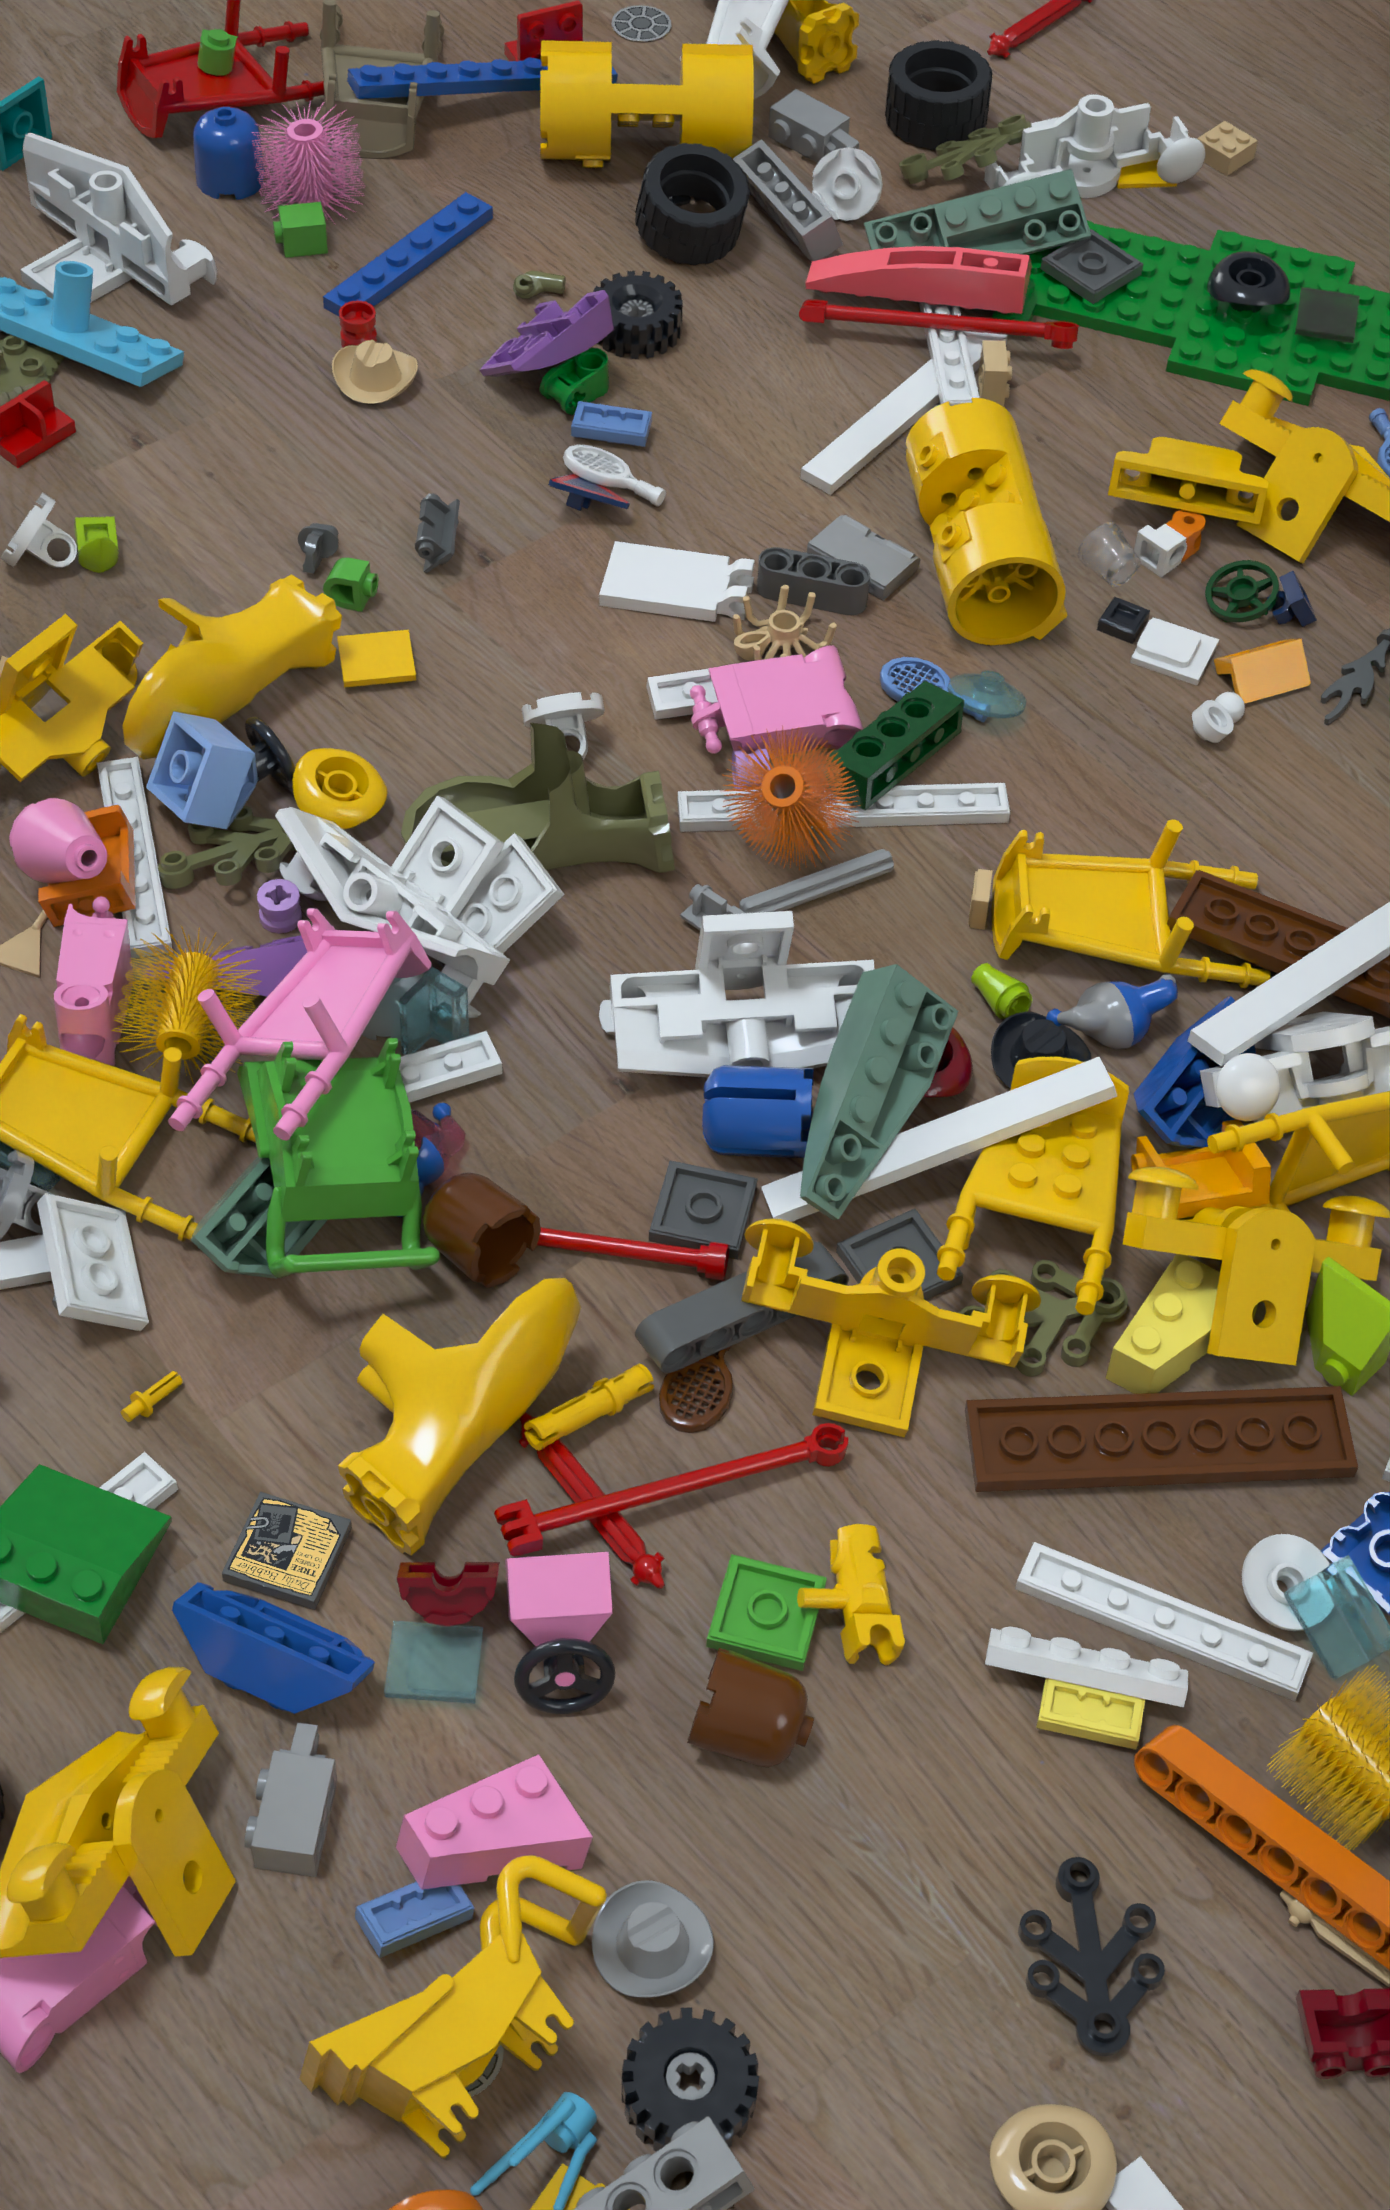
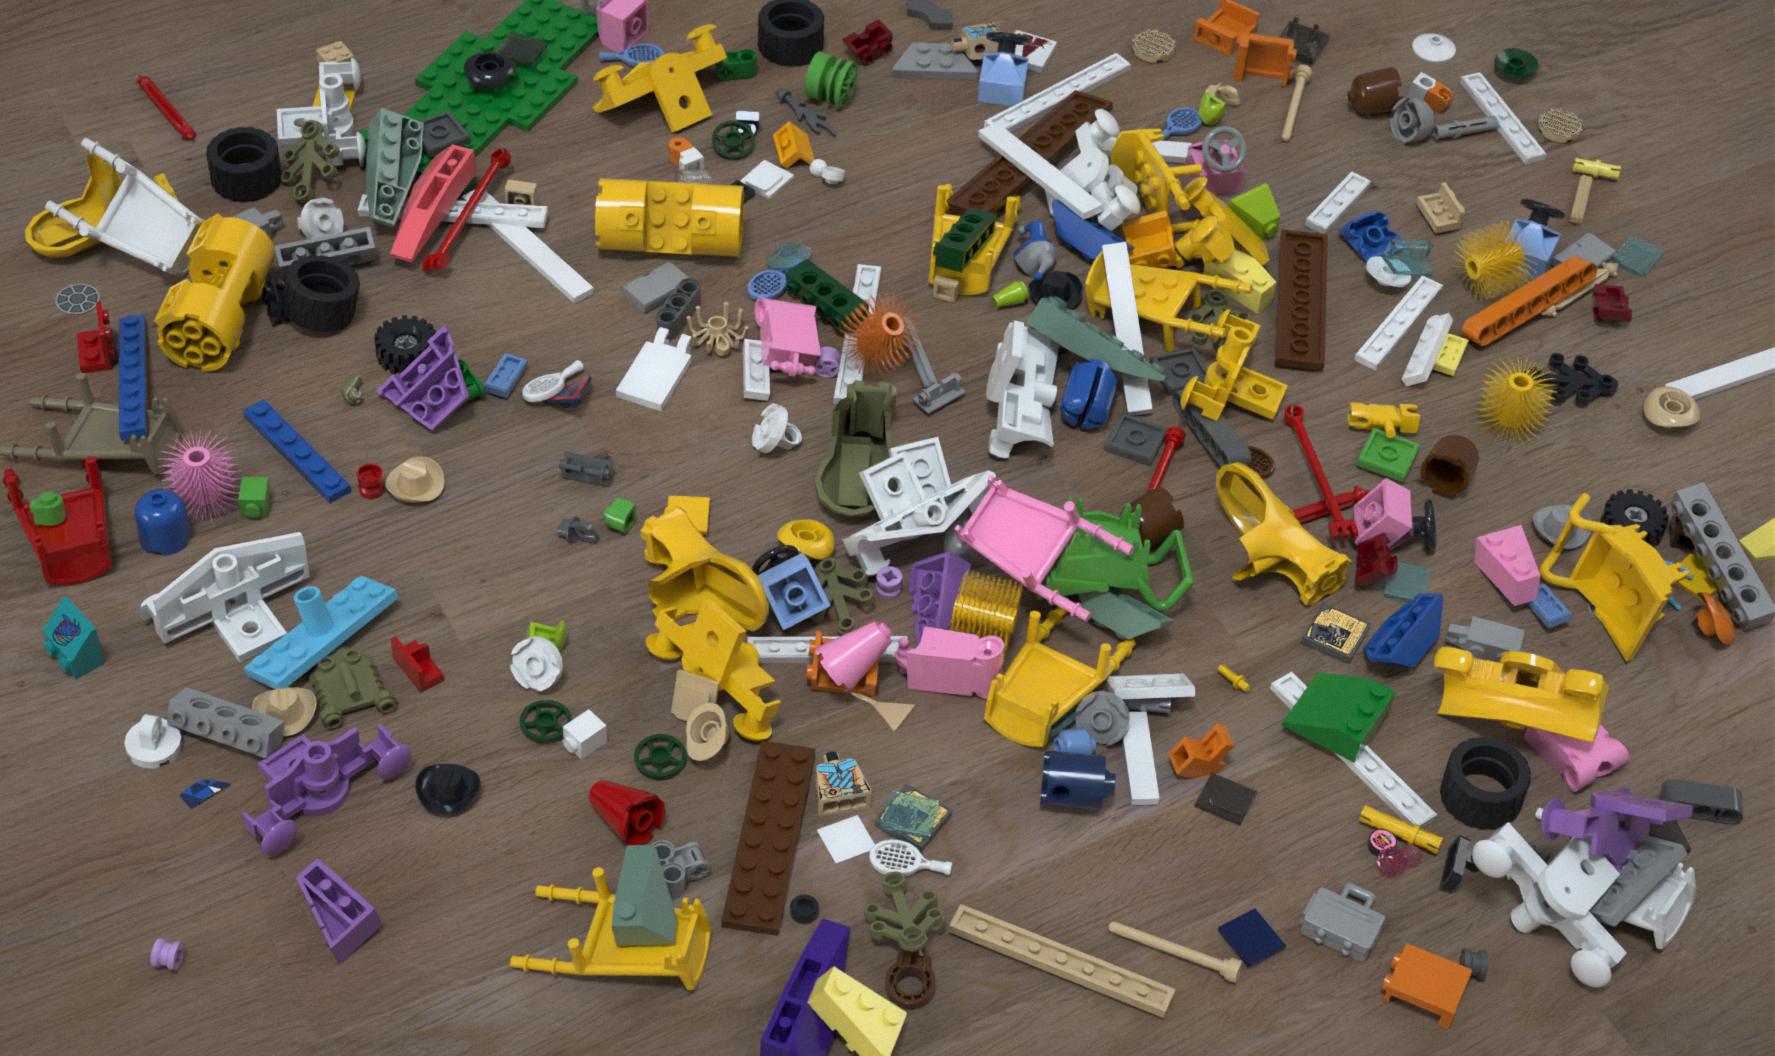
camera: 80 degrees left, 5 degrees down
yellow brick [1108,437,1269,525] -> none
none -> dark green brick [933,207,997,273]
none -> yellow piece [1476,356,1558,445]

